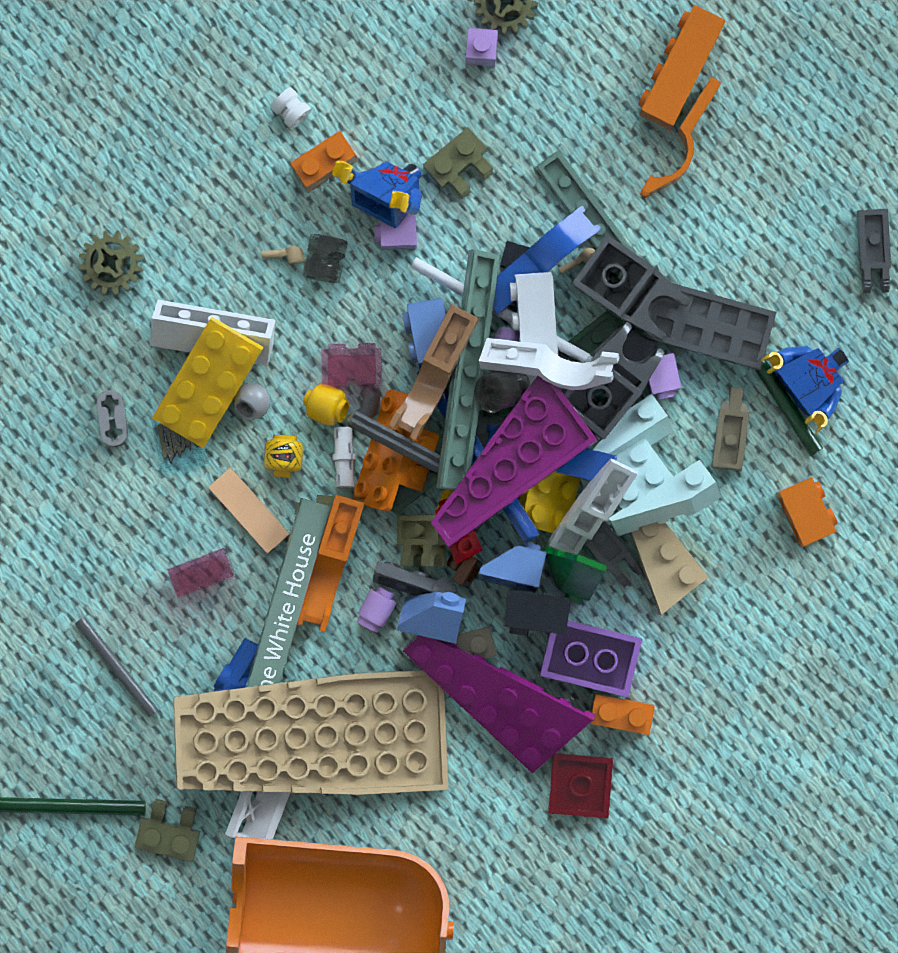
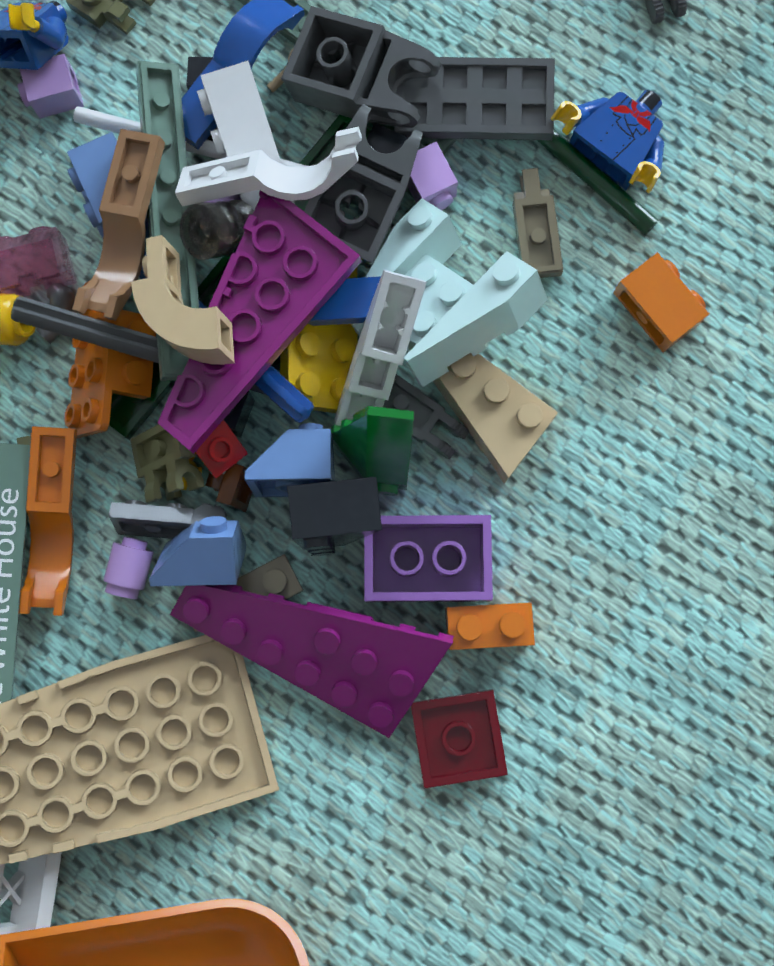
camera: 10 degrees left, 5 degrees down
white pin [332,427,356,488] -> none
none -> tan arch [131,235,235,365]

